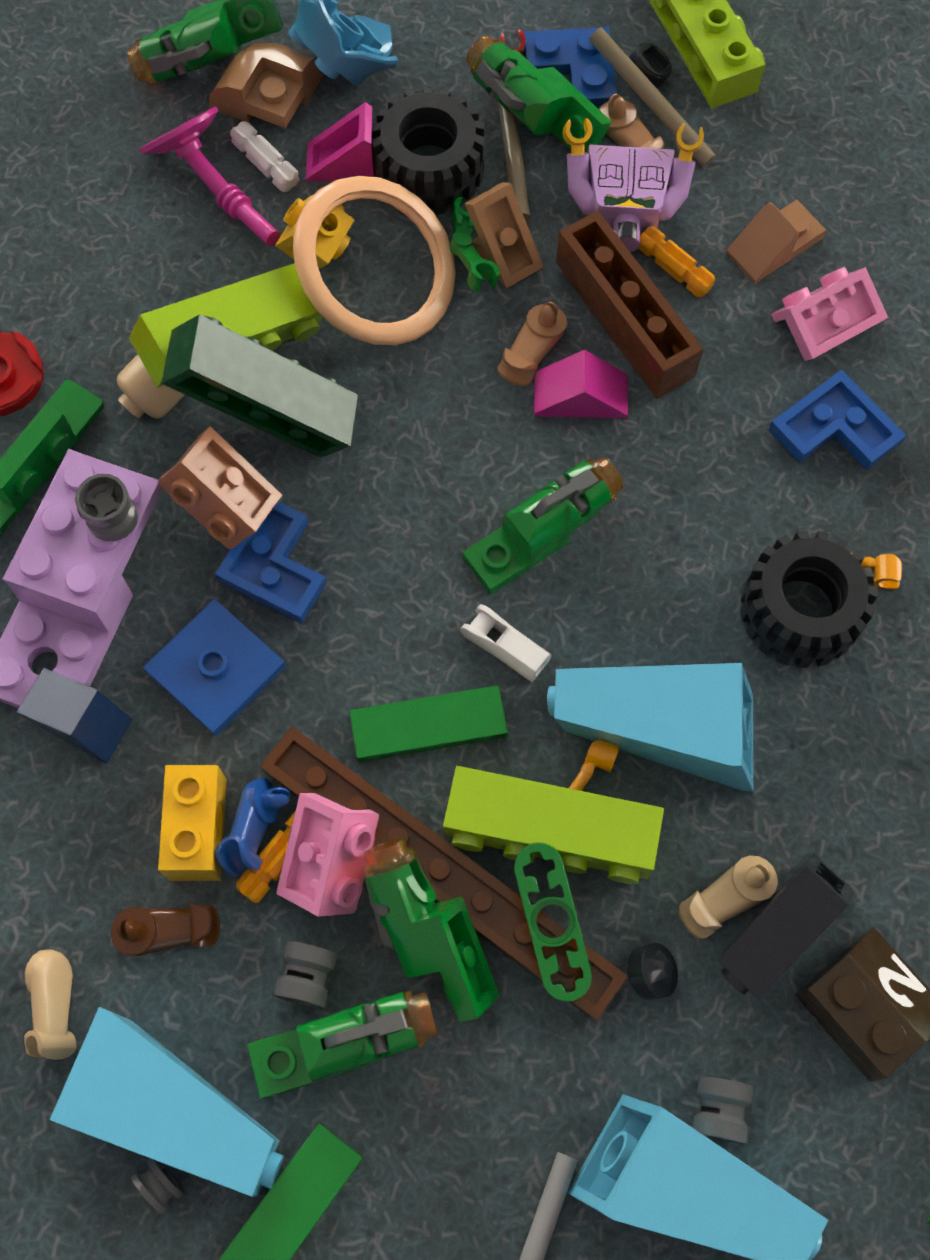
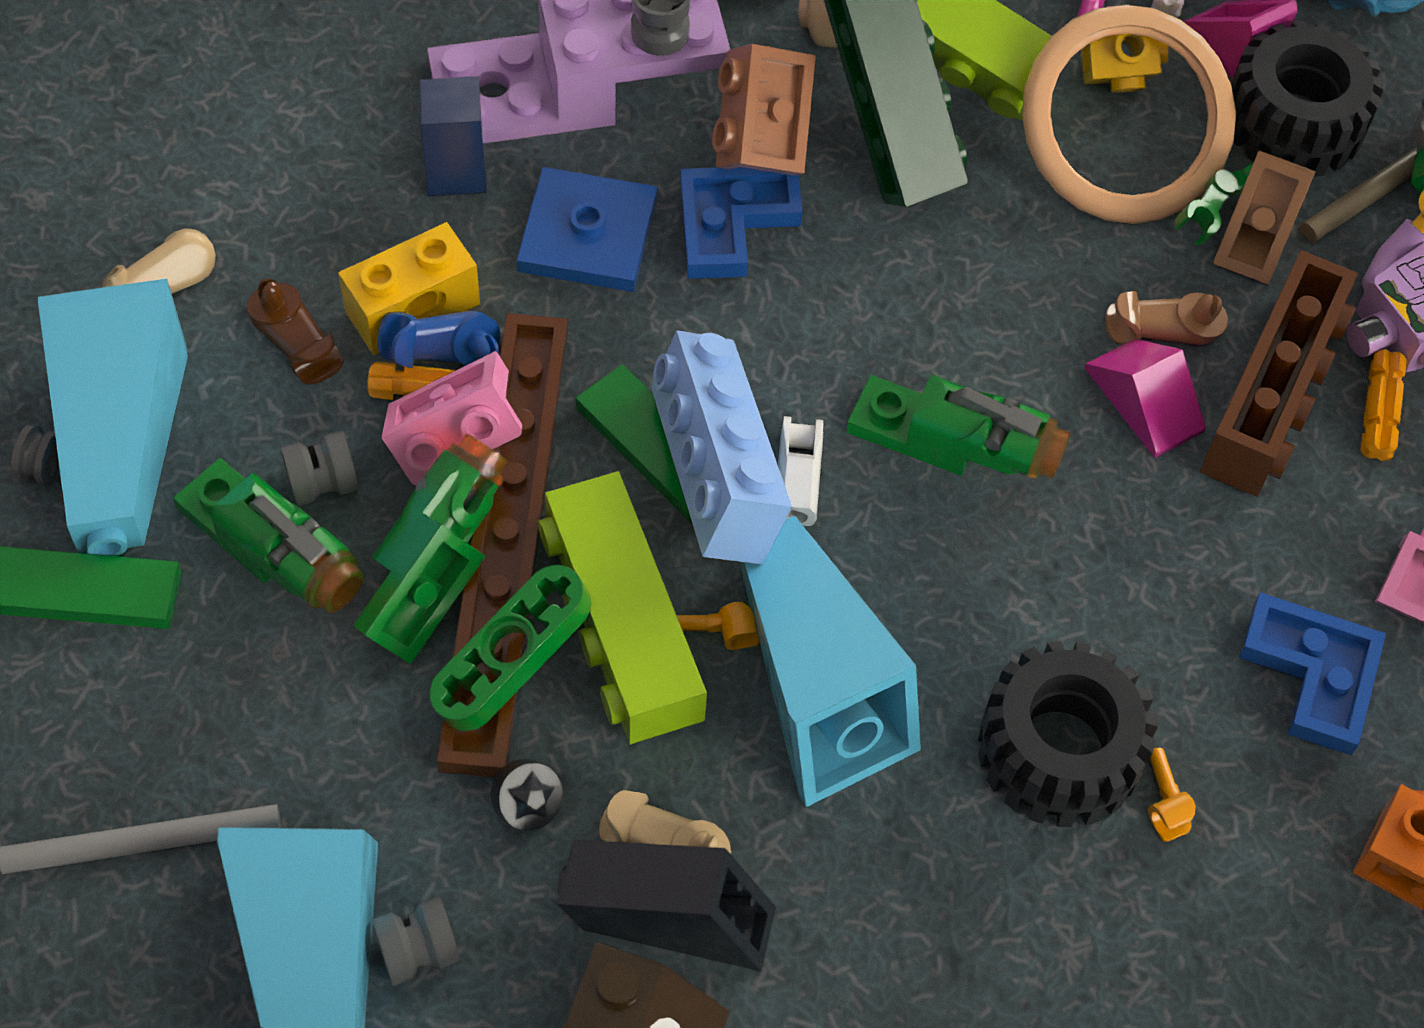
camera: 55 degrees right, 10 degrees down
none -> light blue brick [651,330,792,565]

